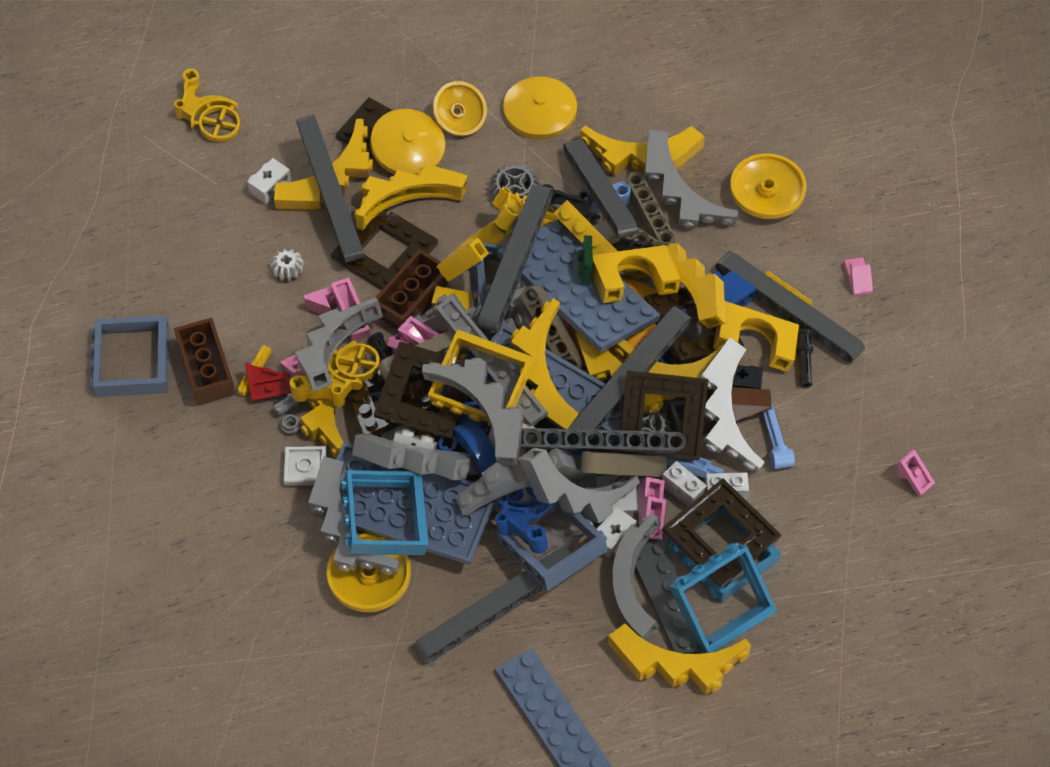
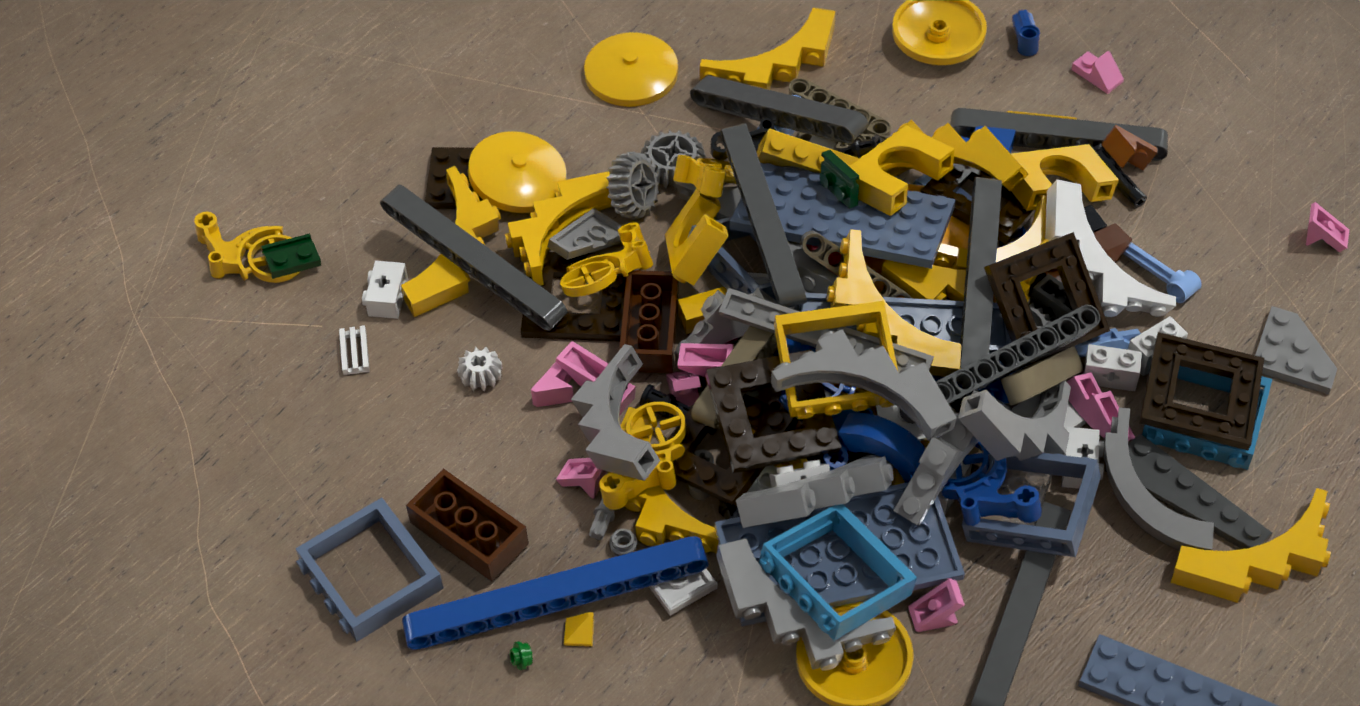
camera: 30 degrees left, 5 degrees down
yellow axle [236,345,272,396] -> none
red wing [245,363,291,402] -> none
yellow dish [433,81,487,136] -> none
light grey arch [644,130,738,228] -> none
dark azure window [669,543,777,653] -> none
none -> dark green plate [261,233,321,279]
none -> white tile [339,325,370,375]
none -> blue beam [402,536,709,650]
none -> green plate [509,641,533,670]
none -> light grey wing [547,208,622,260]
none -> yellow piece [560,222,654,297]
none -> yellow slope [564,612,595,646]
none -> light grey gear [606,152,660,219]
none -> bright pink slope [908,578,965,632]
none -> blue piece [1012,10,1040,56]
none -> dark orange slope [1102,125,1157,170]
none -> light grey plate [1255,306,1337,395]

